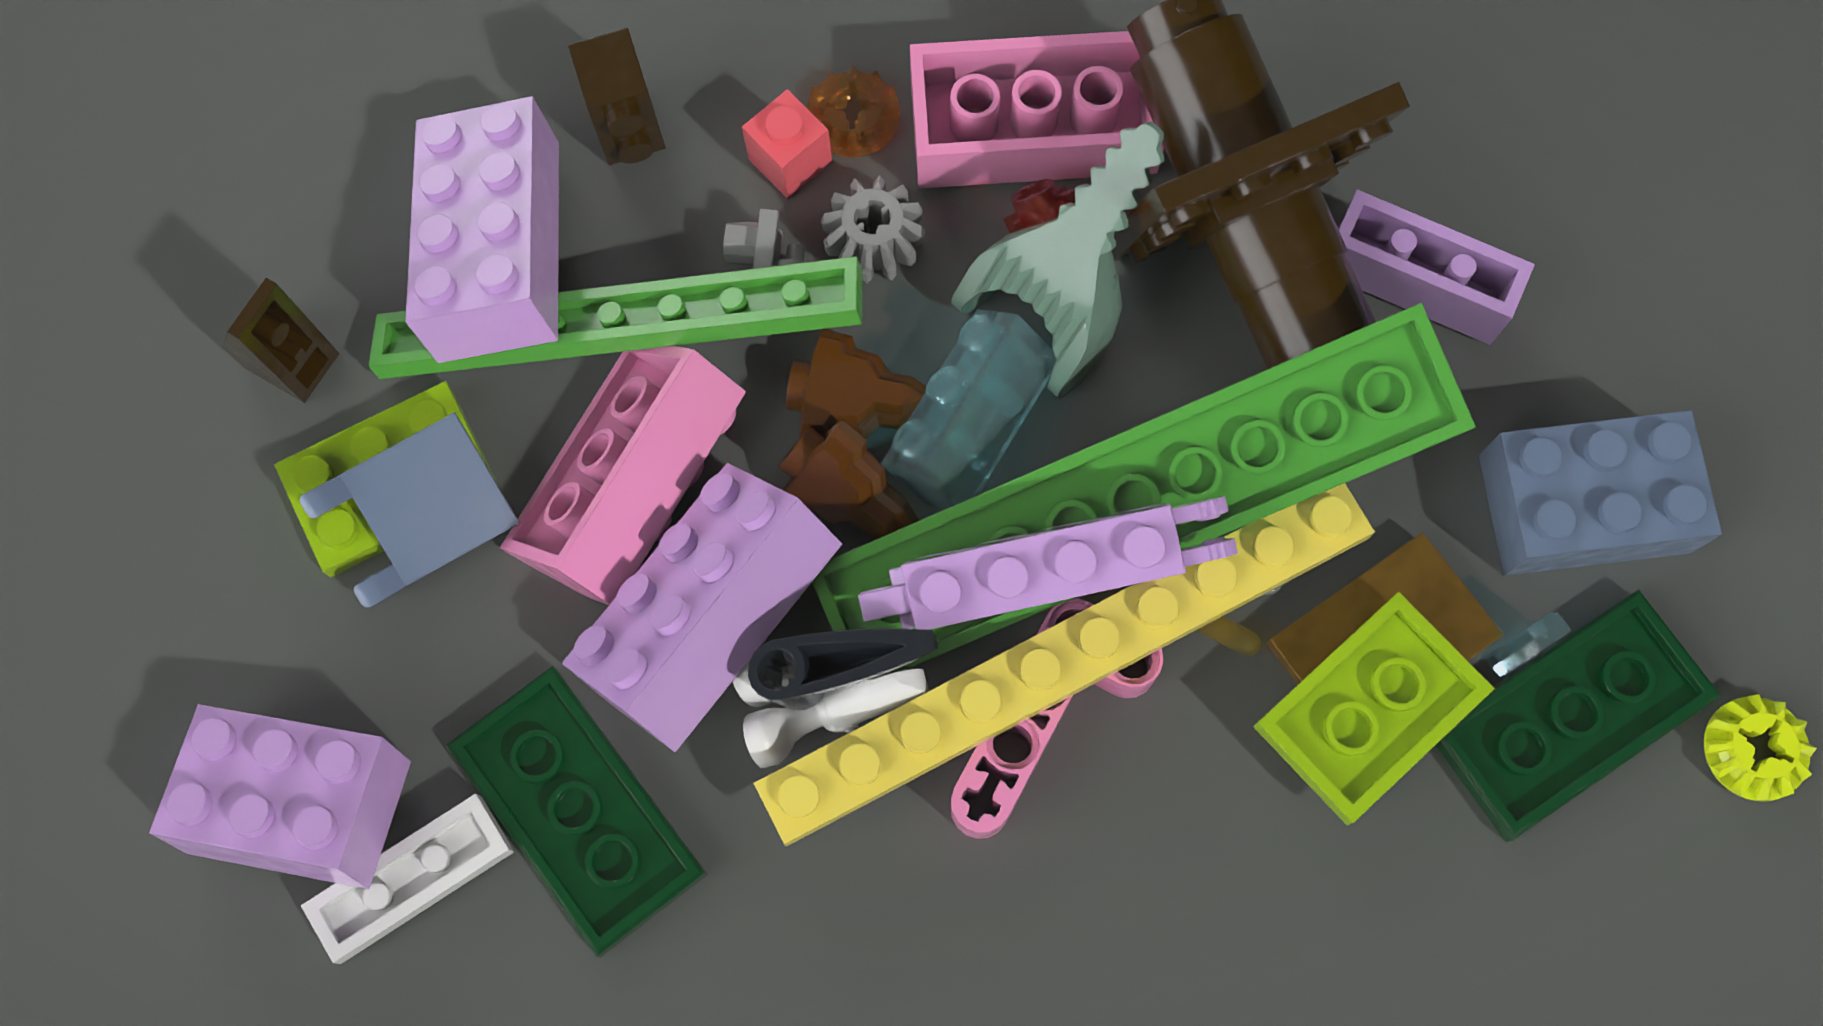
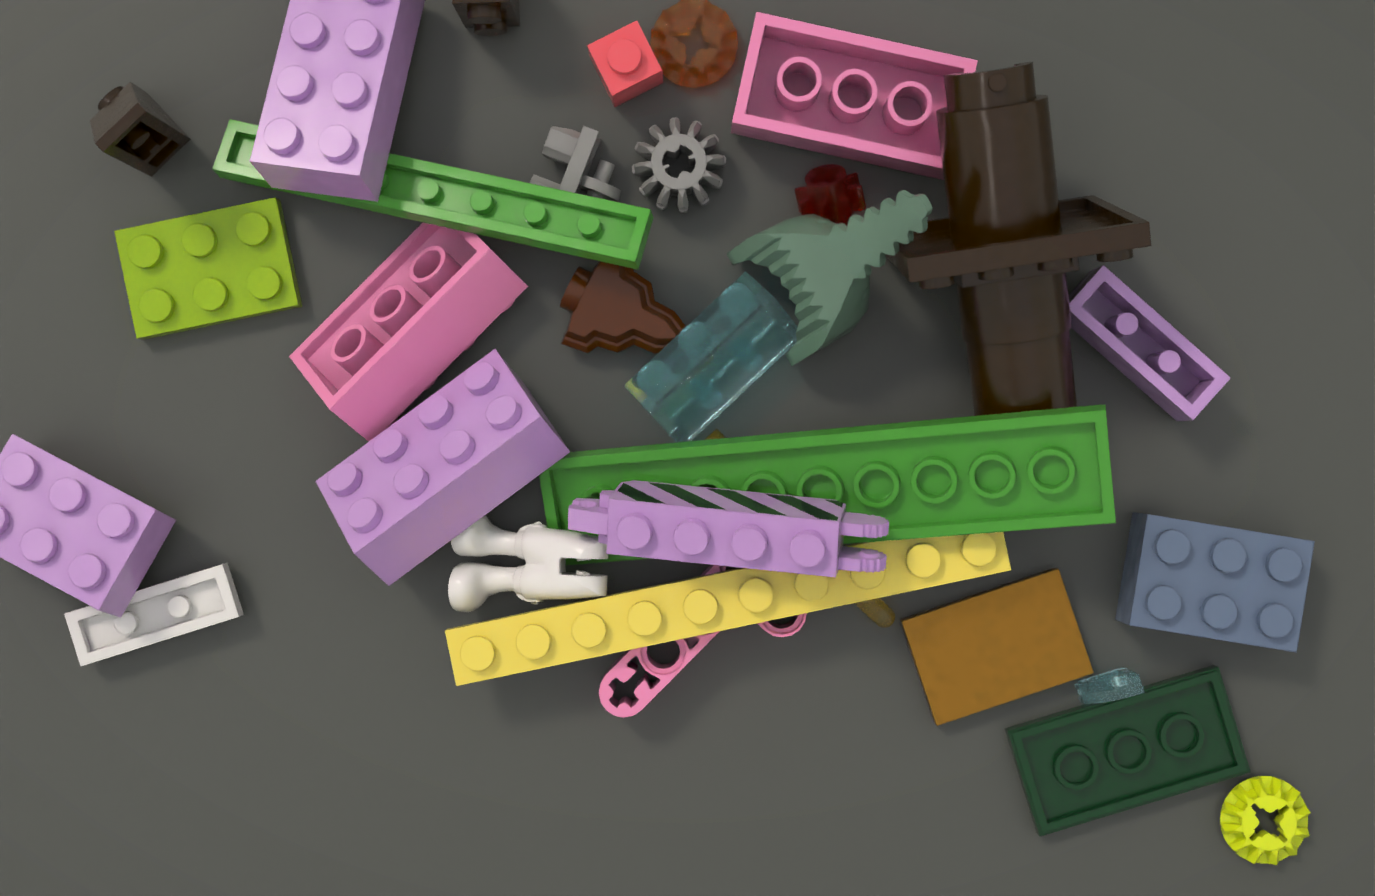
camera: 10 degrees right, 15 degrees up
sand blue flag [300,412,520,607] -> none
dark green tile [446,666,708,957] -> none
black piece [748,628,938,711] -> none
reddish brown rock [778,418,920,539] -> none
lime plate [1253,592,1495,826] -> none

